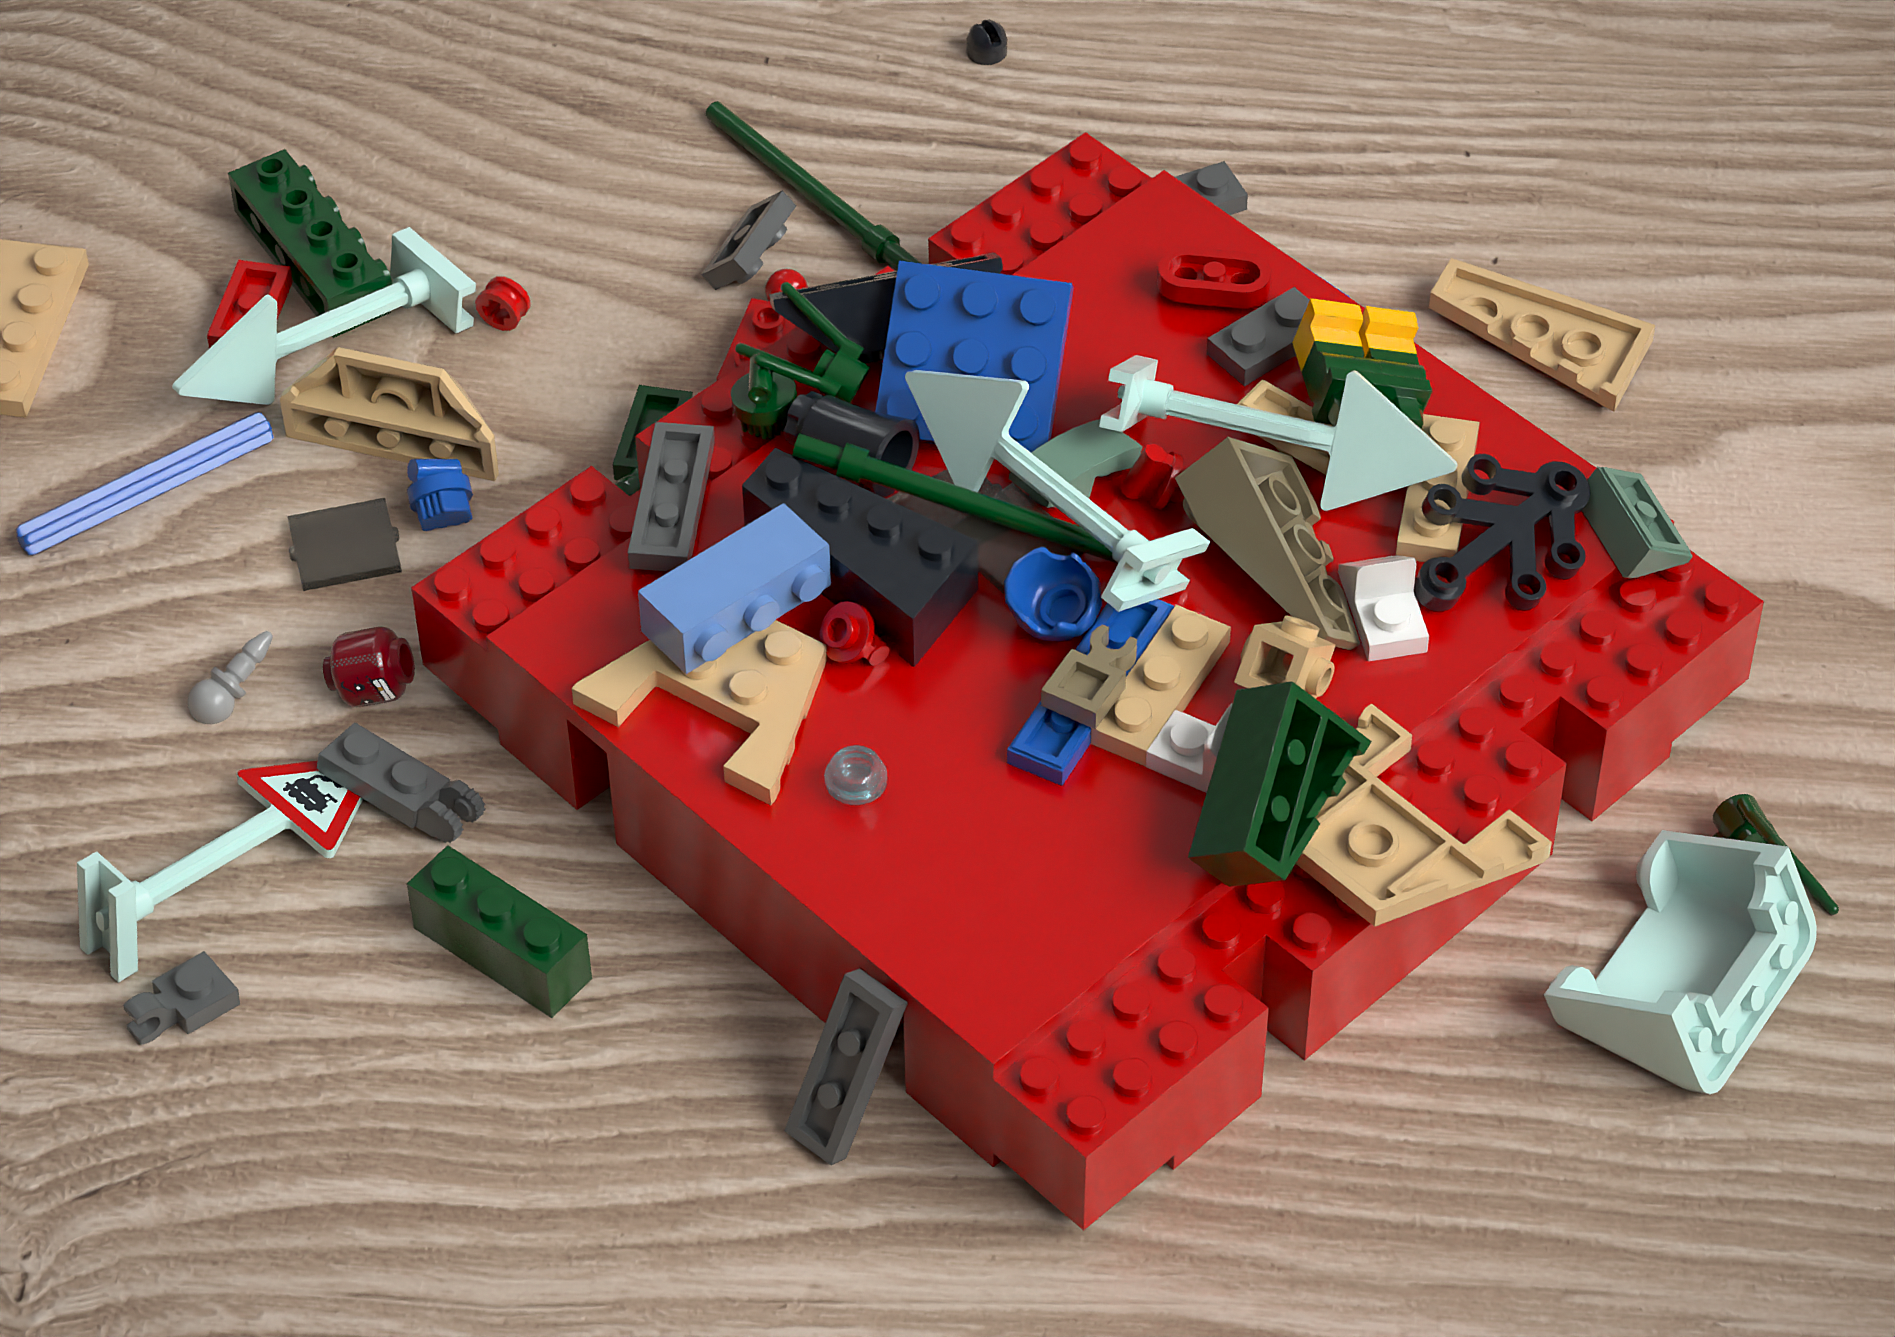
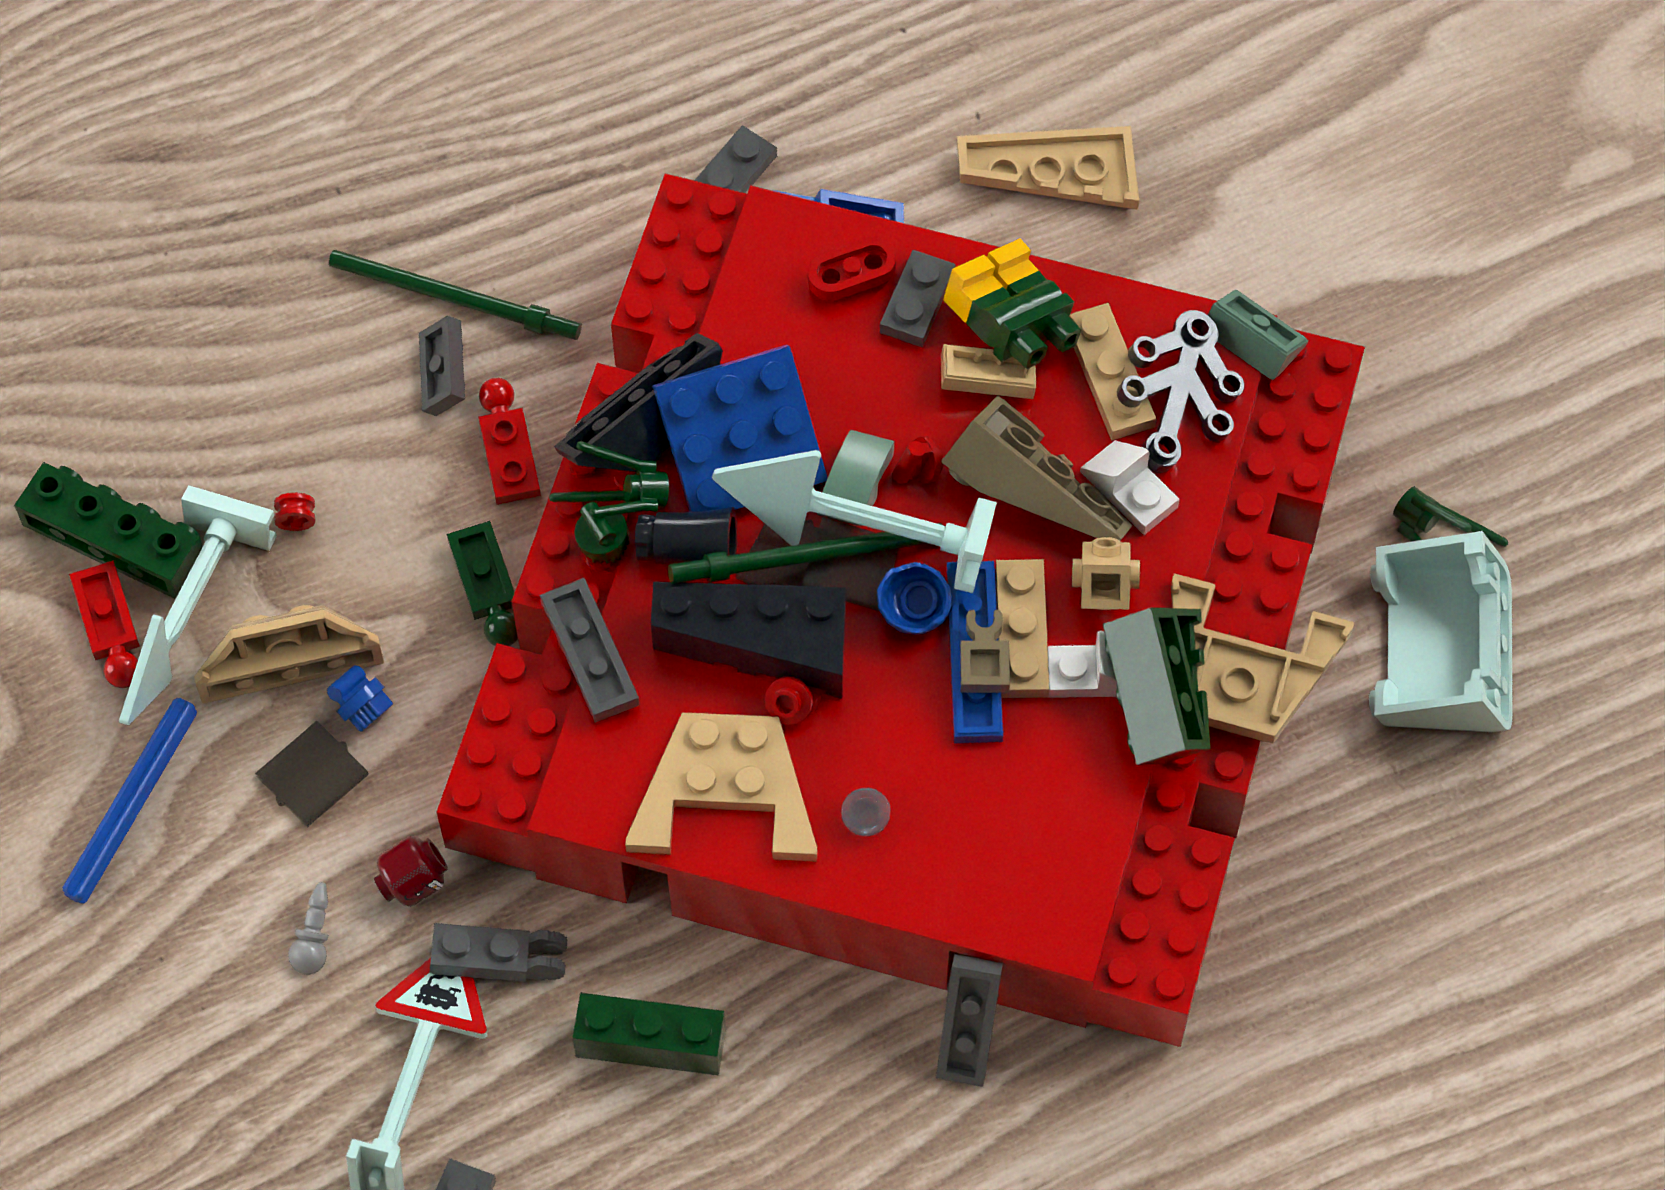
camera: 30 degrees left, 15 degrees up
medium blue brick [638,503,831,674] -> none
black hinge [966,19,1007,65] -> none
light aqua piece [1099,355,1458,511] -> none

